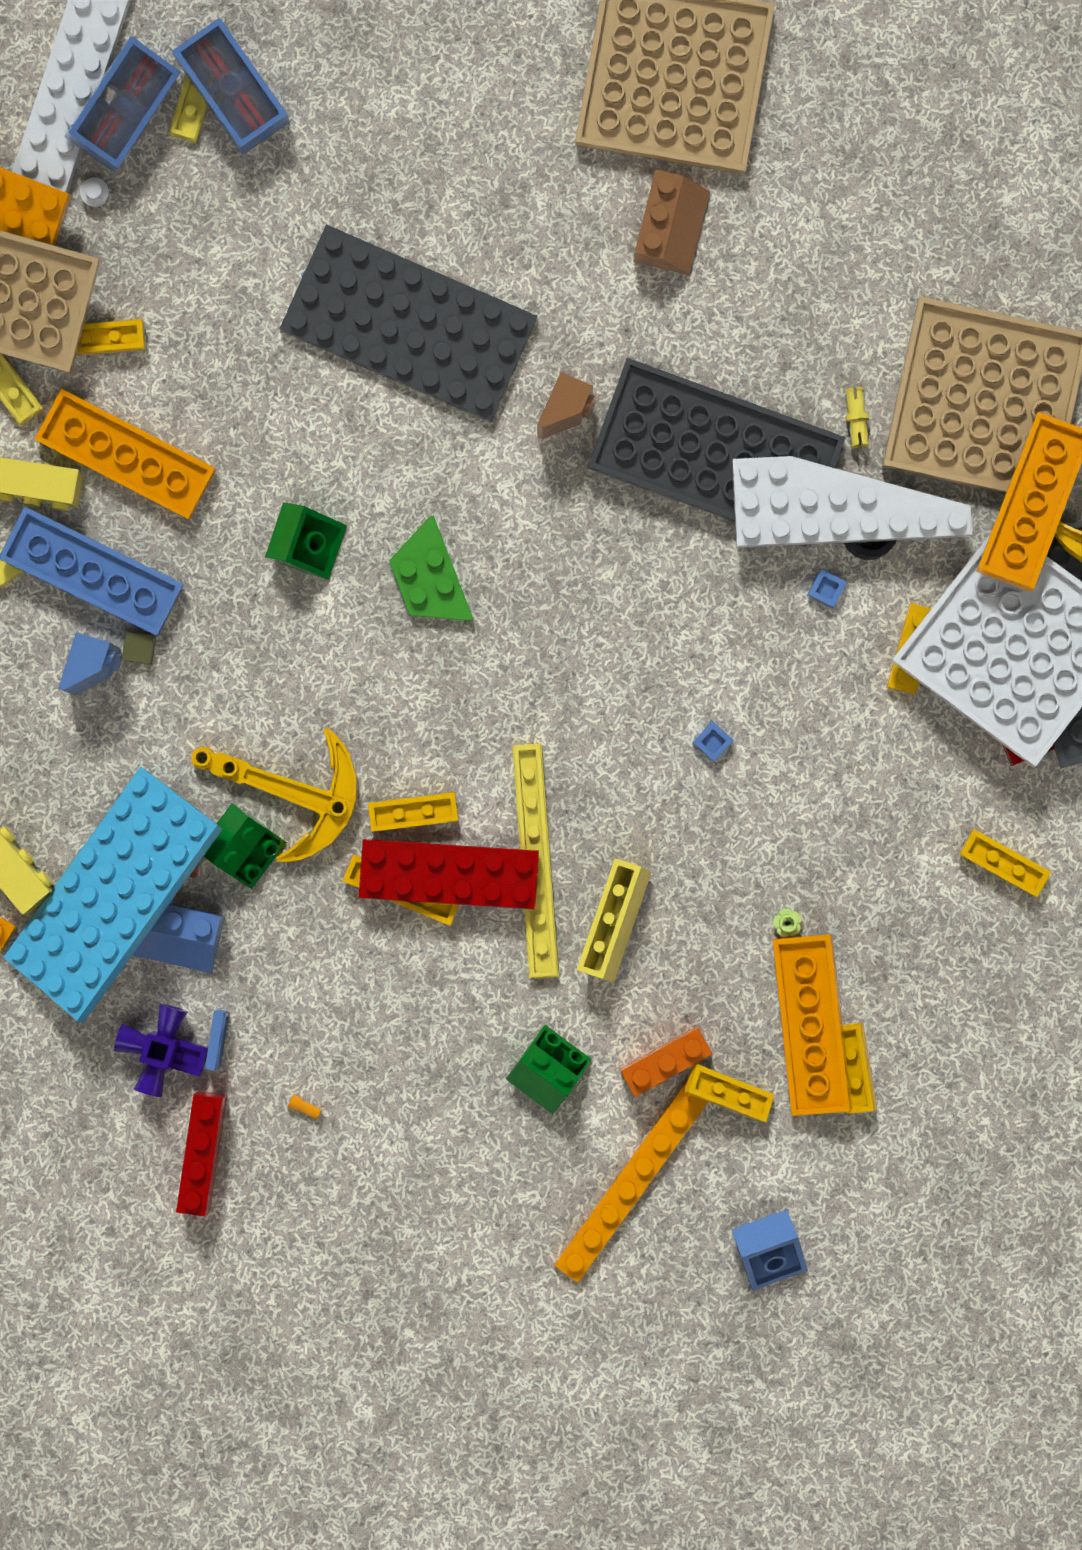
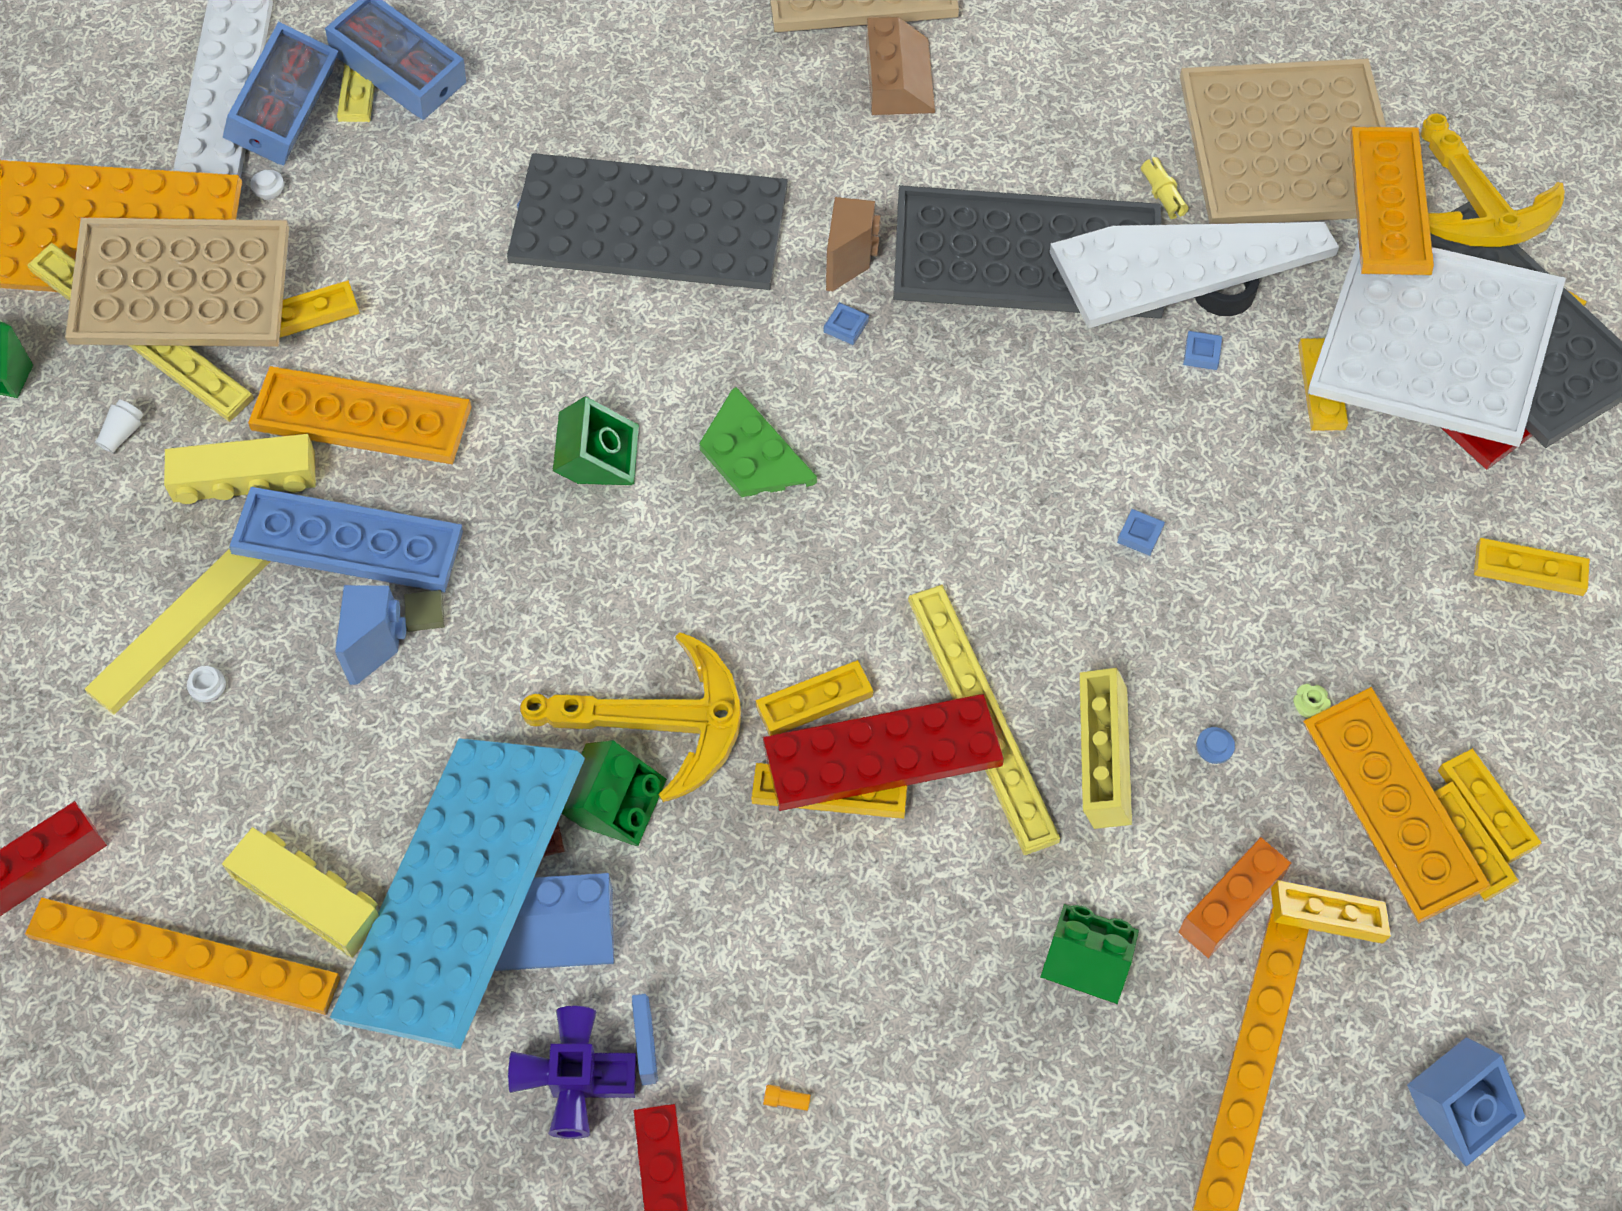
camera: 20 degrees left, 25 degrees down
none -> medium blue tile [824,302,869,345]
none -> medium blue plate [1196,727,1235,764]
none -> yellow plate [1437,748,1542,864]

